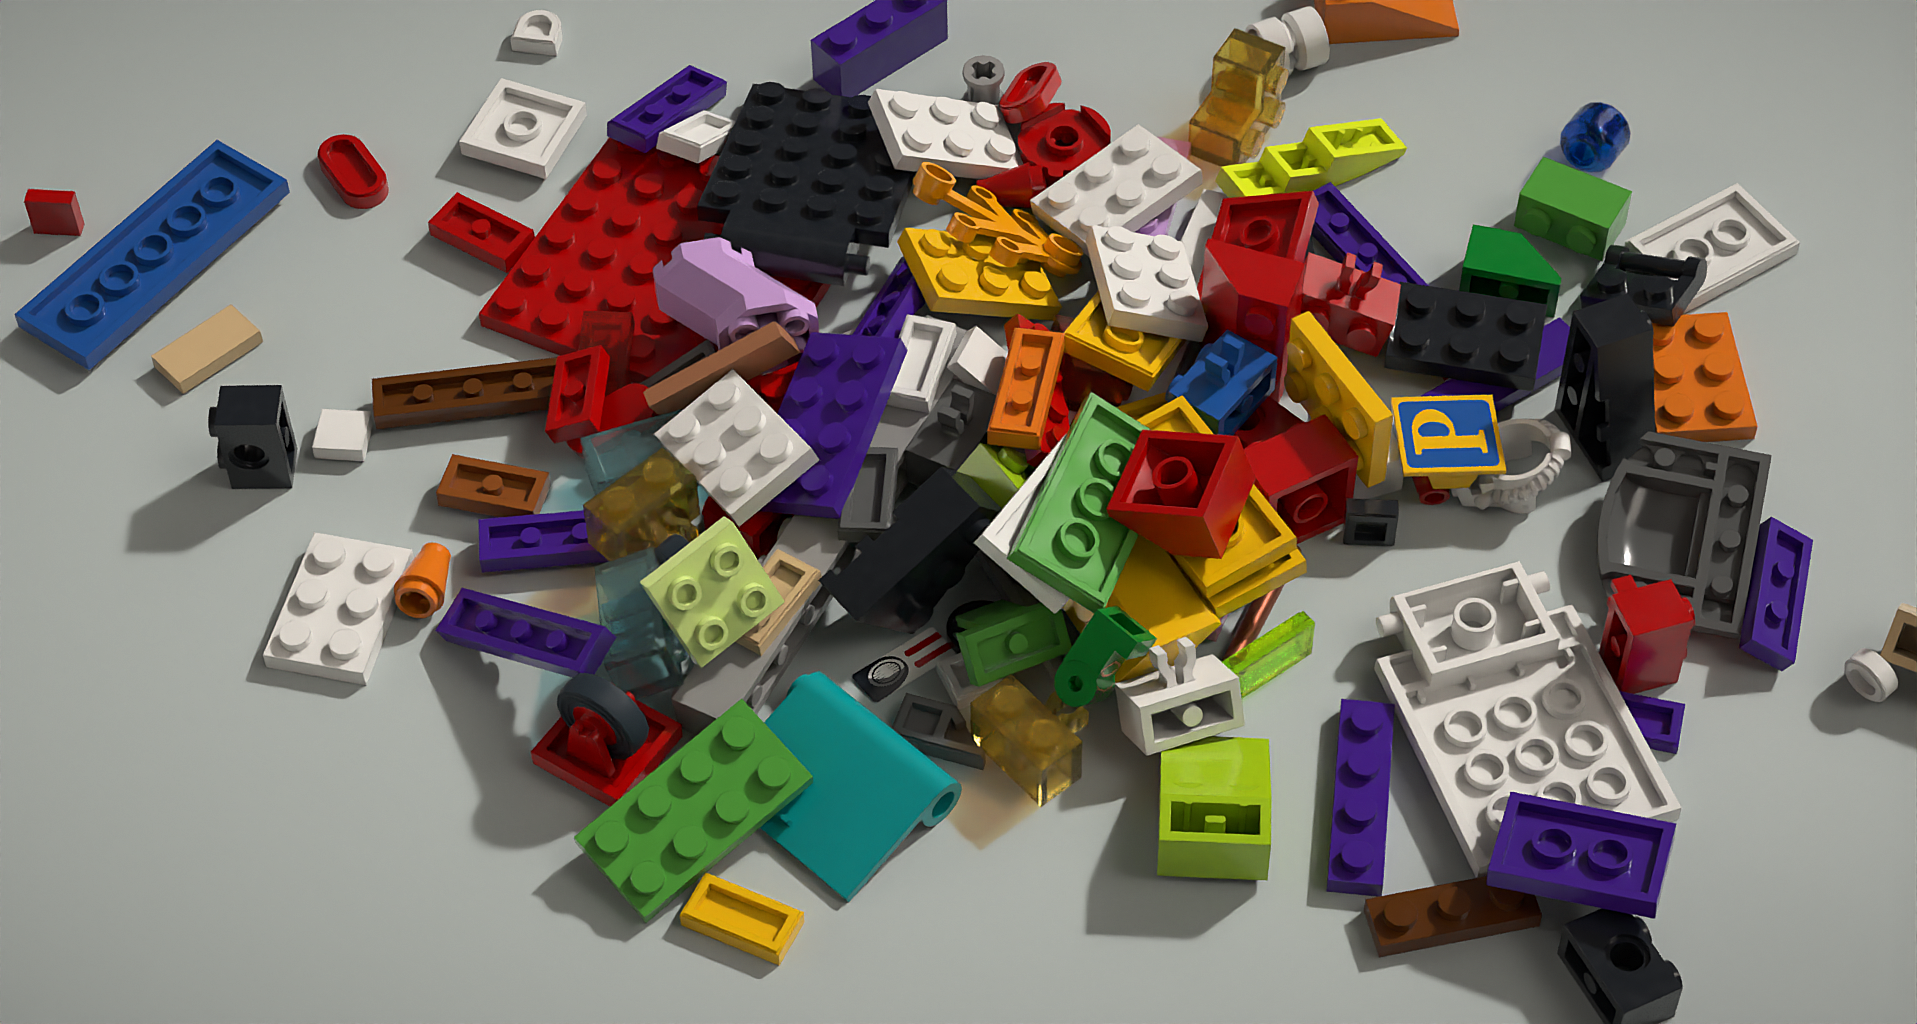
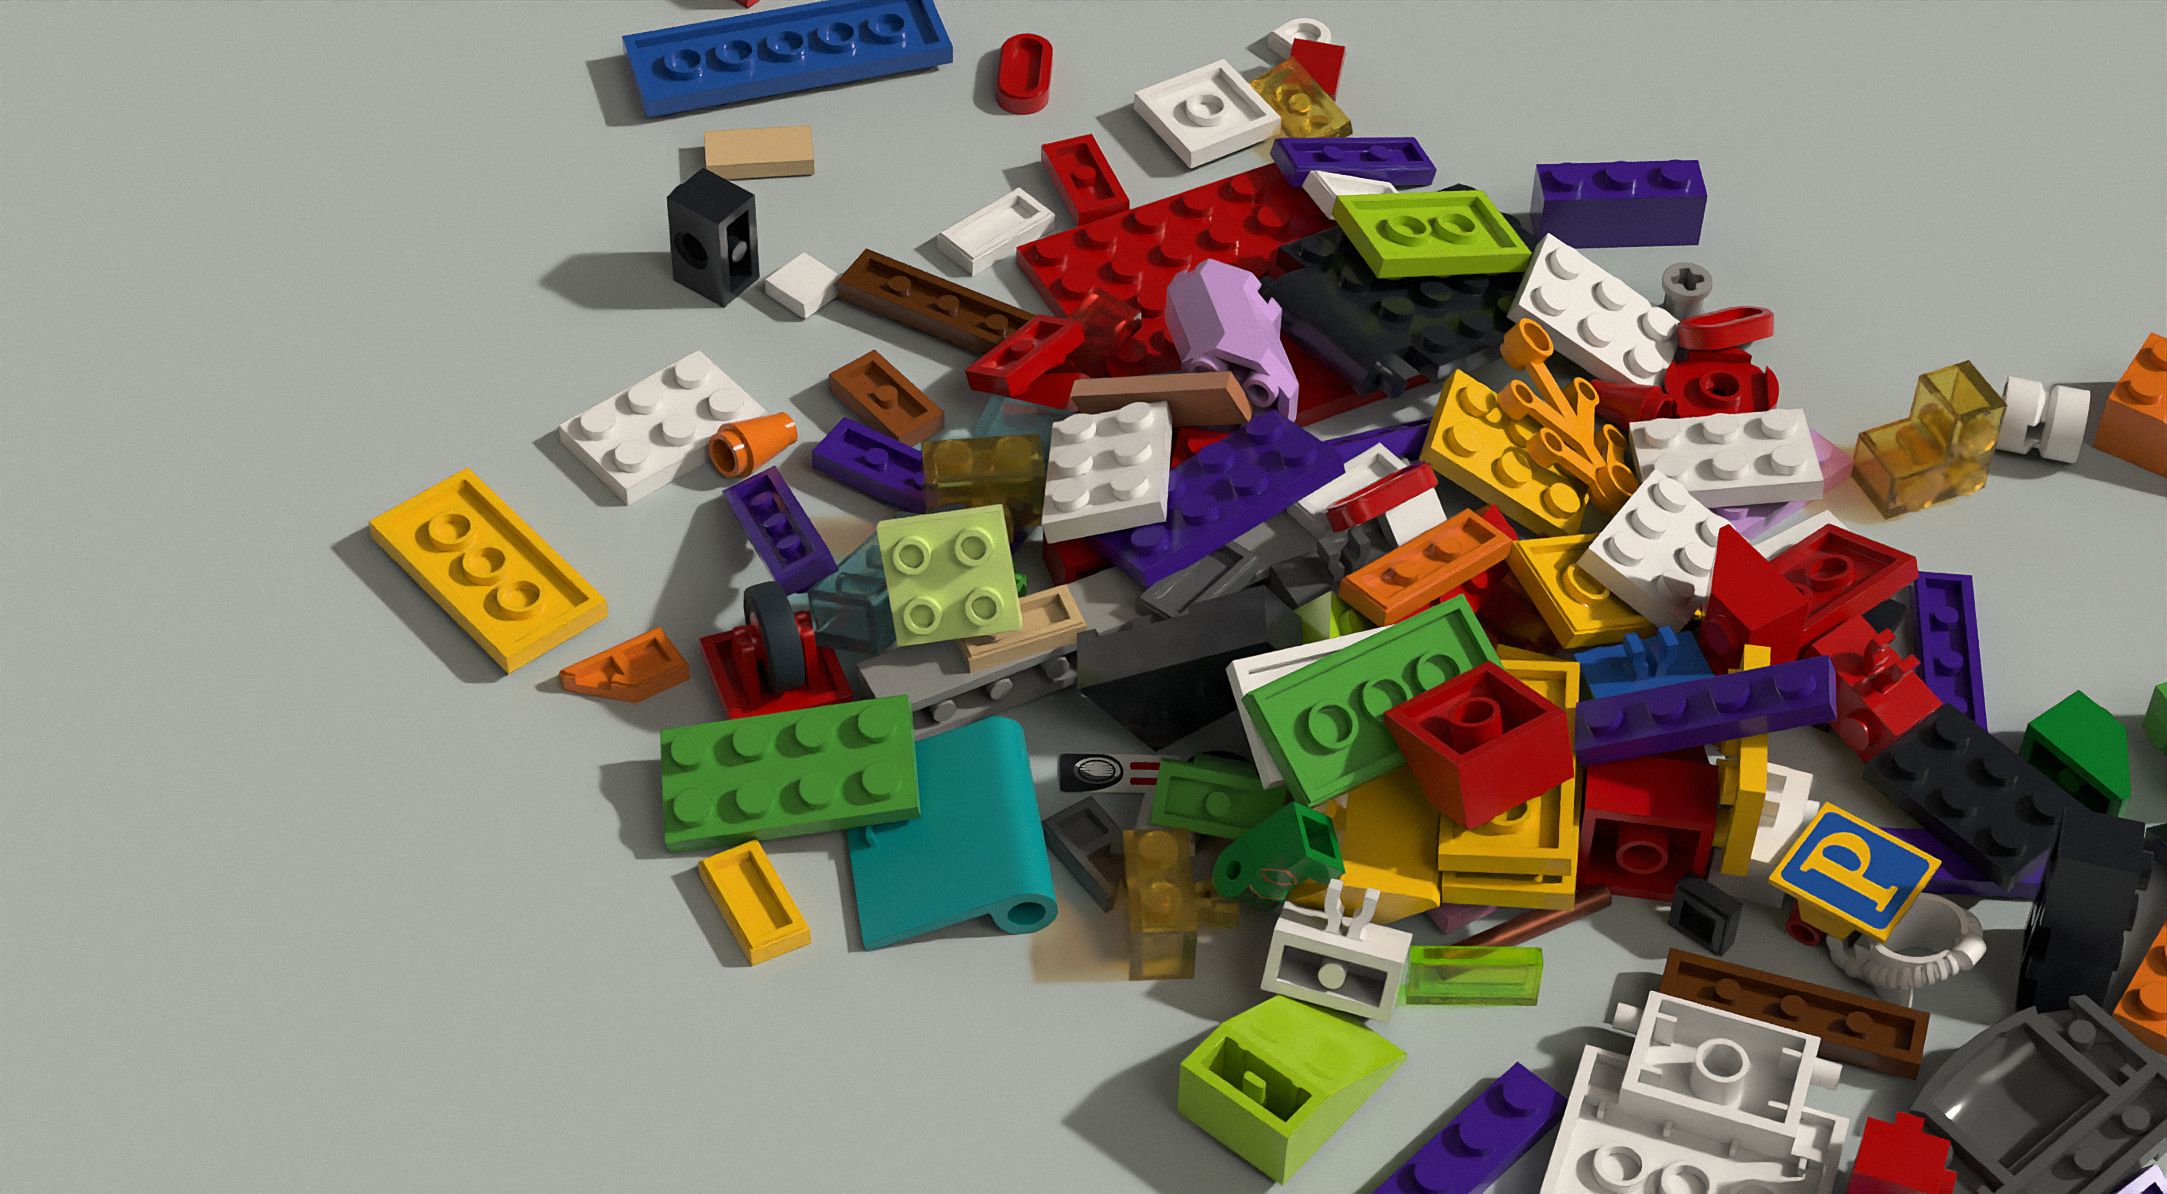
camera: 35 degrees right, 5 degrees down
neon yellow slope [1215,118,1407,198] -> none
none -> yellow plate [369,467,608,674]
none -> orange tile [559,626,690,703]
none -> white tile [937,187,1055,277]
none -> clear yellow plate [1249,56,1353,138]
none -> red tile [1283,38,1346,102]
none -> red tile [1325,461,1438,532]
none -> lime plate [1331,190,1532,280]
none -> dark purple plate [1574,655,1837,767]
none -> reddish brown plate [1658,948,1931,1080]

